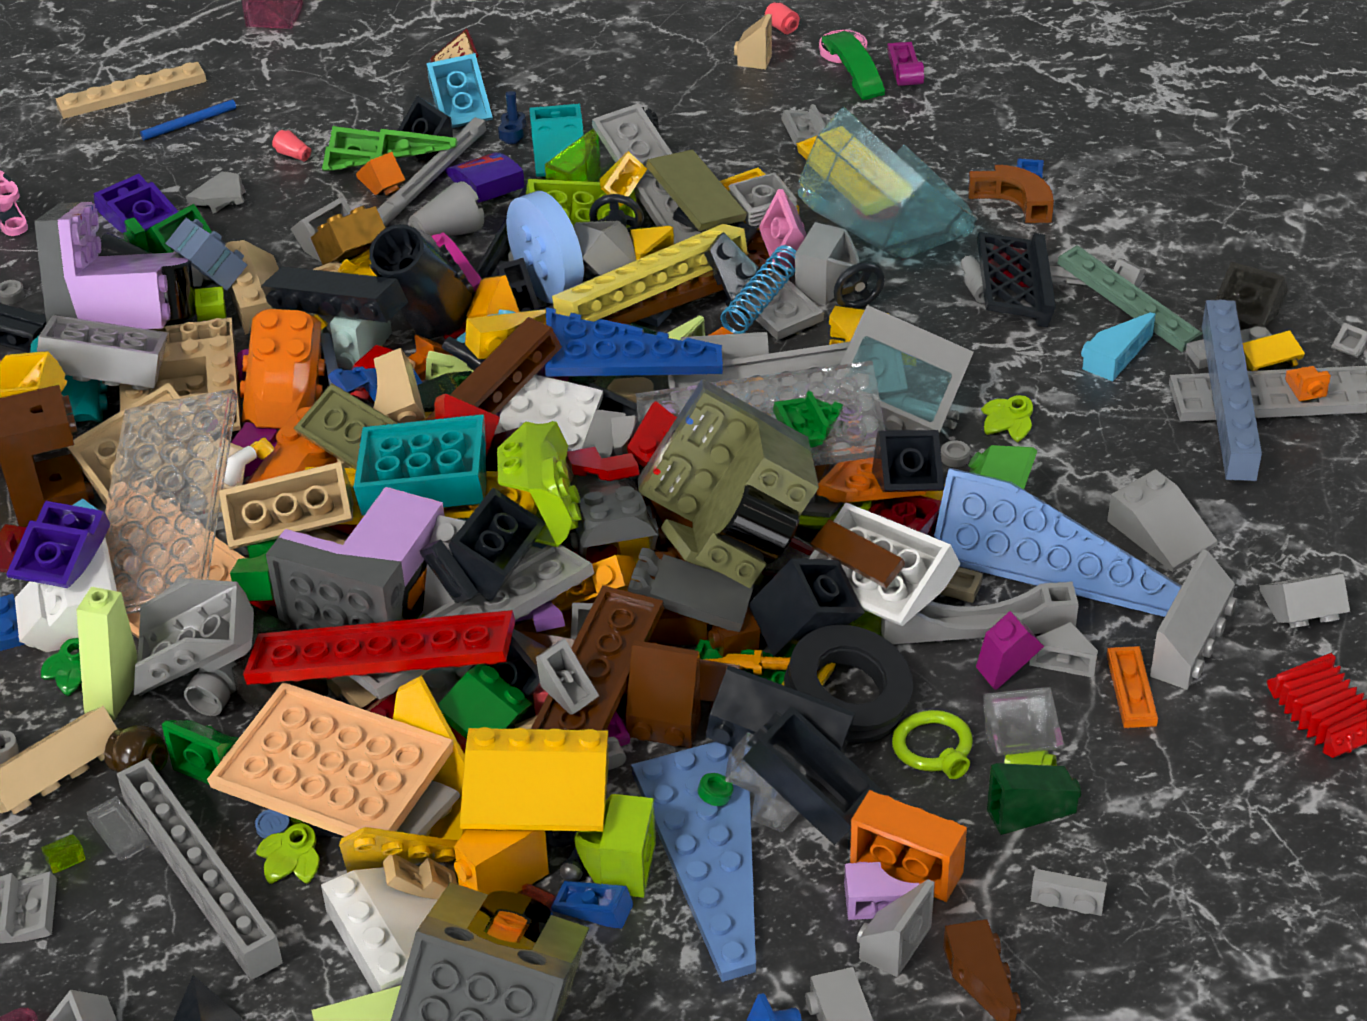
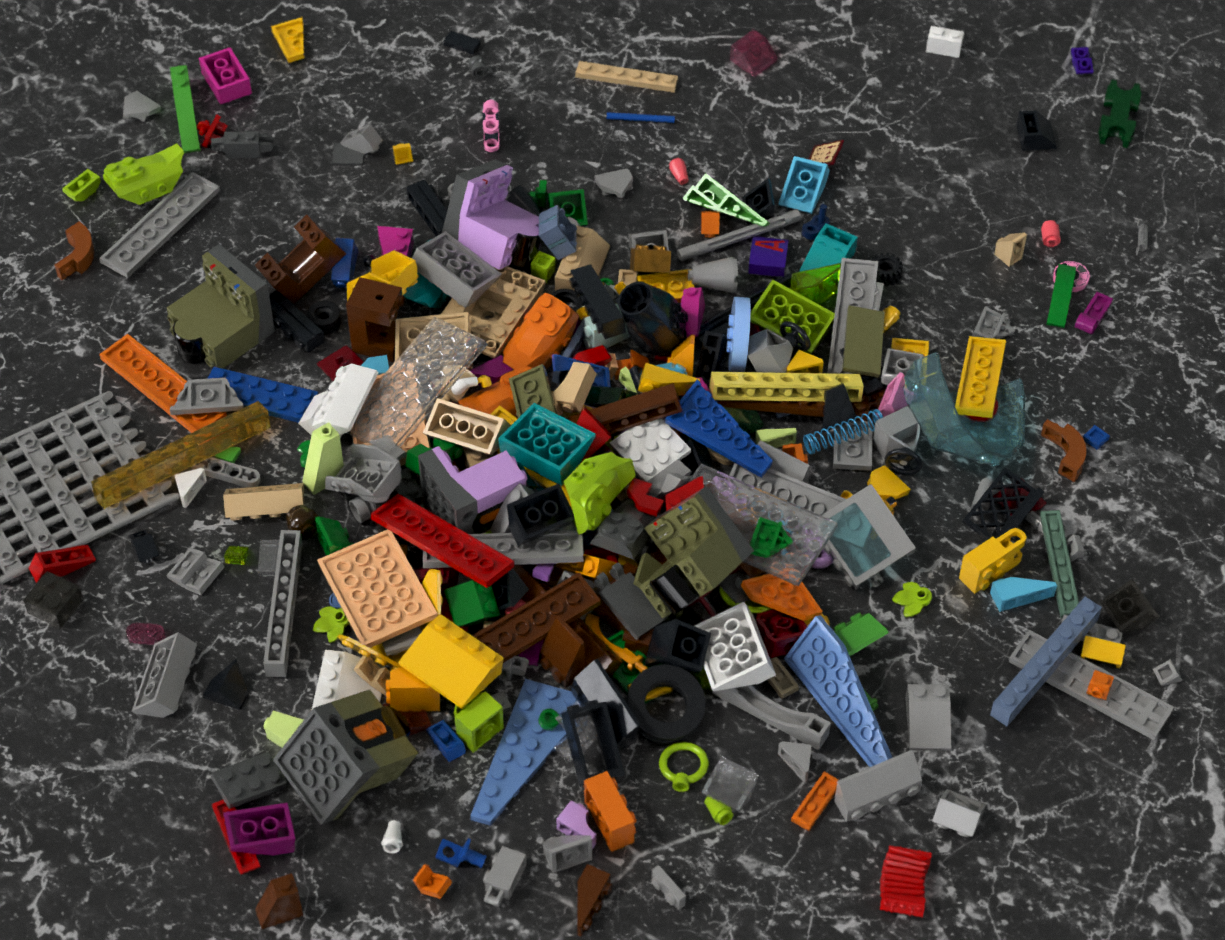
camera: 35 degrees right, 10 degrees up
dark purple slope [6,501,111,588] -> none
dark purple slope [93,174,179,233] -> none
black tile [420,539,479,603] -> none
light grey slope [536,639,599,714] -> none
yellow slope [600,151,647,207] -> none
reddish brown tile [810,519,905,589] -> none
black slope [872,430,944,492] -> none
light grey tile [941,440,970,468] -> none
magenta slope [976,611,1044,690] -> none
dark green slope [987,763,1081,835] -> none
none -> yellow brick [959,528,1027,594]

